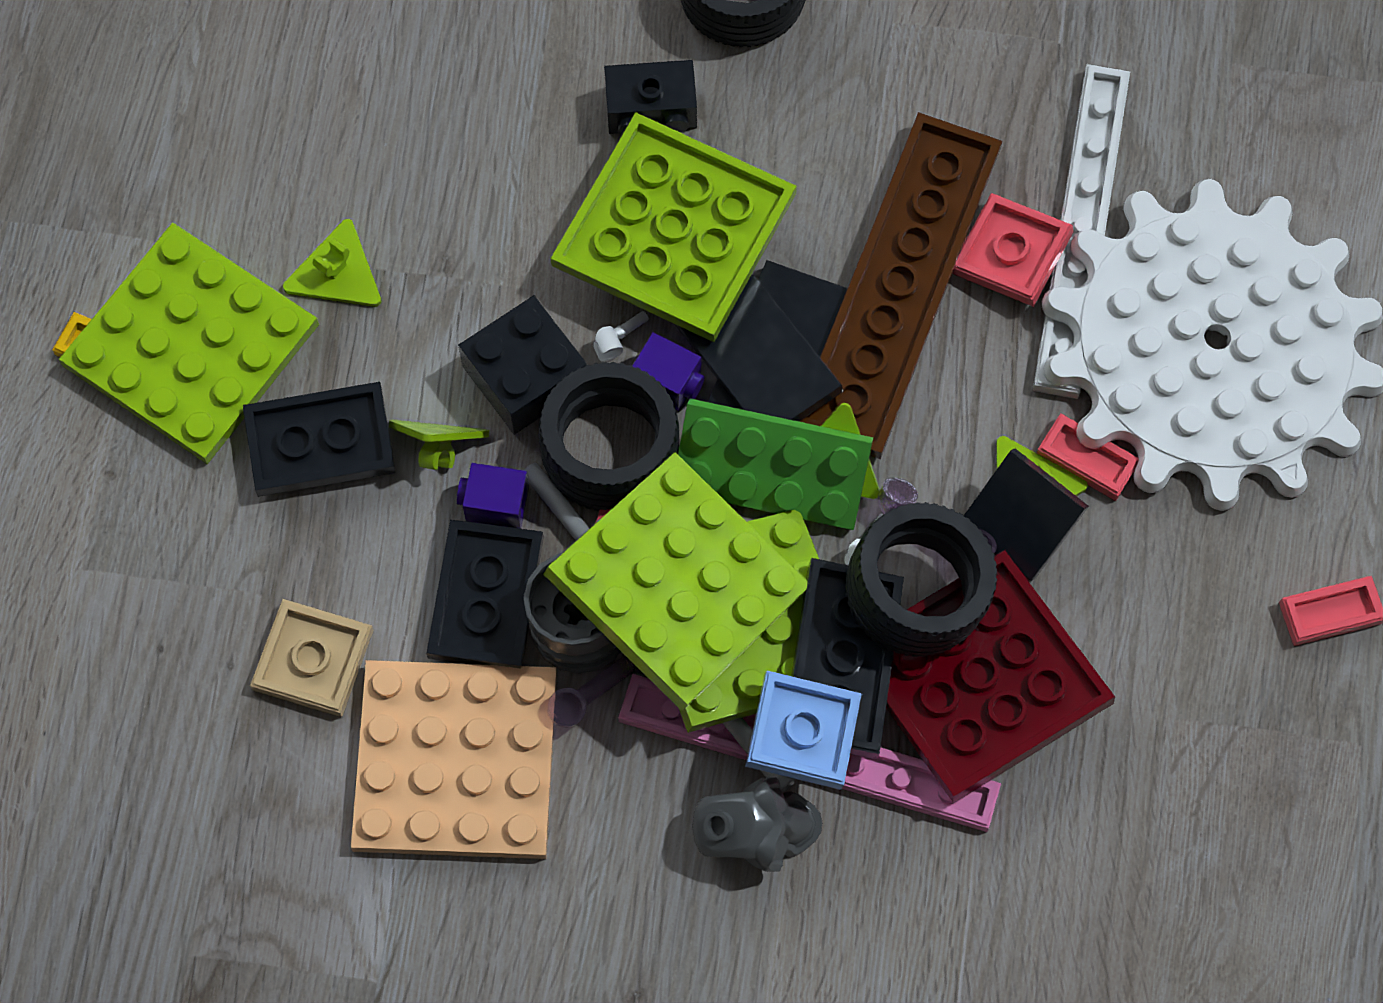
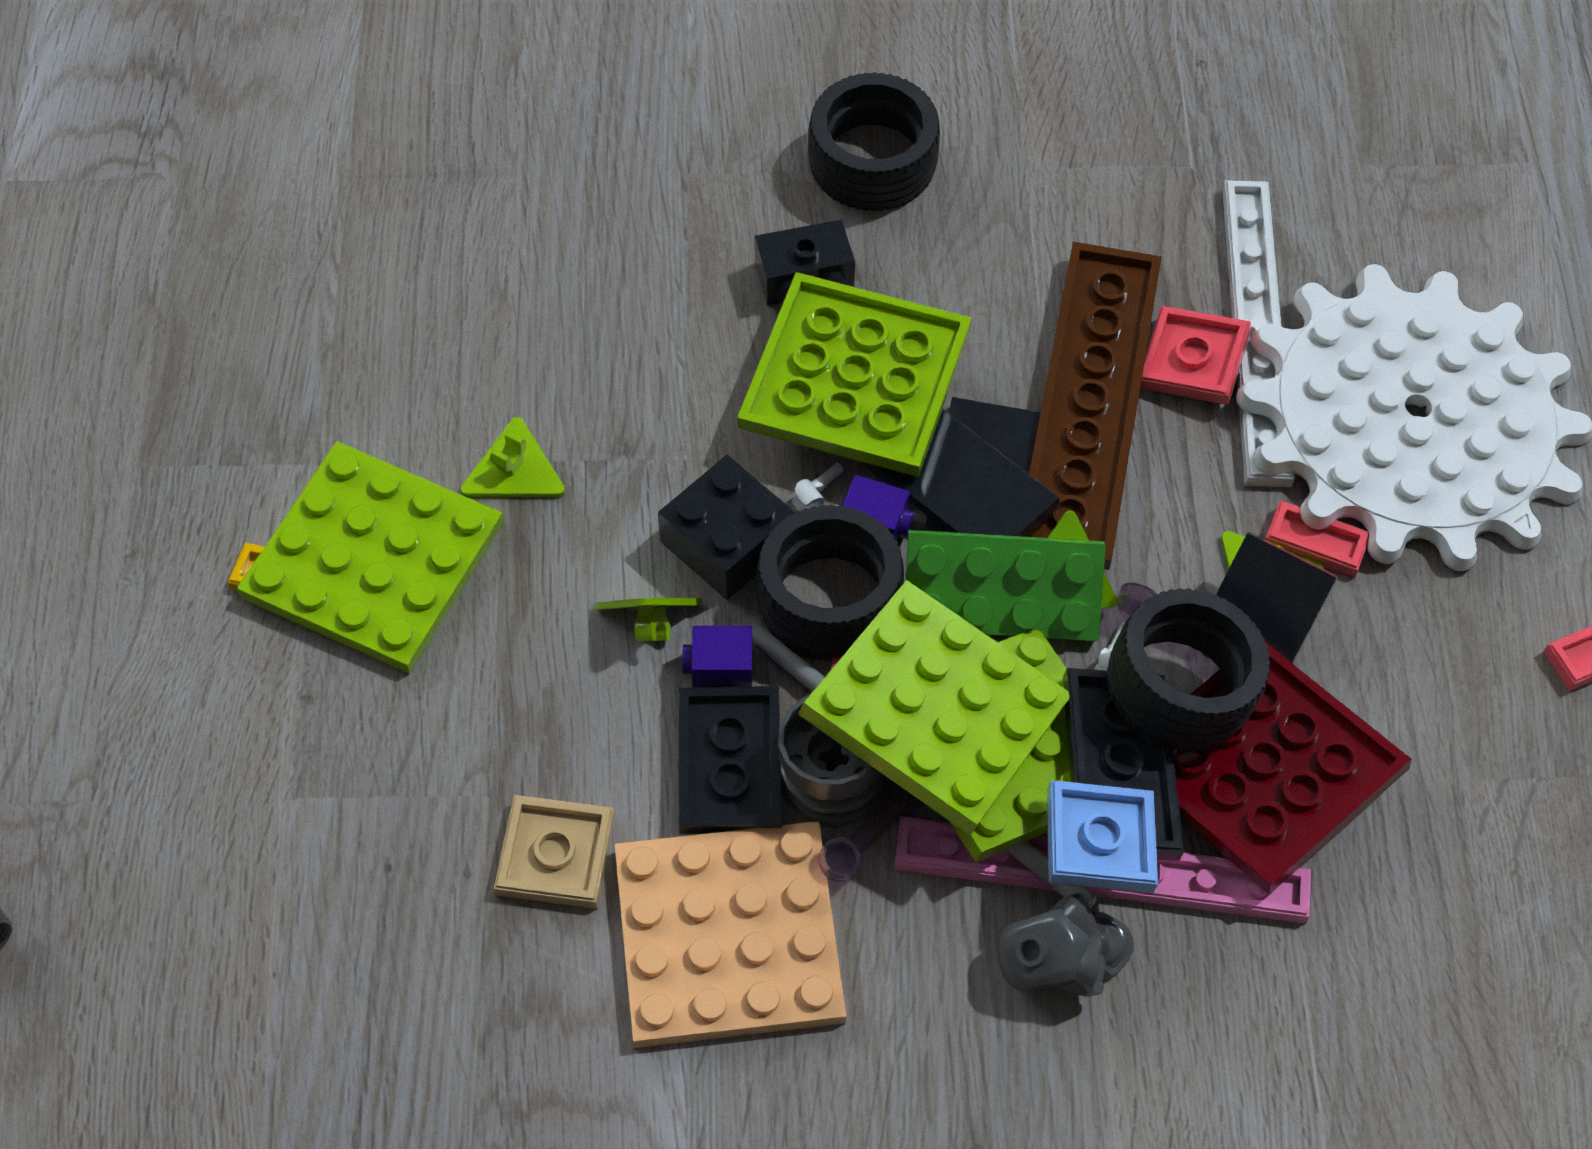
camera: 10 degrees left, 10 degrees down
black plate [243,381,396,497] -> none

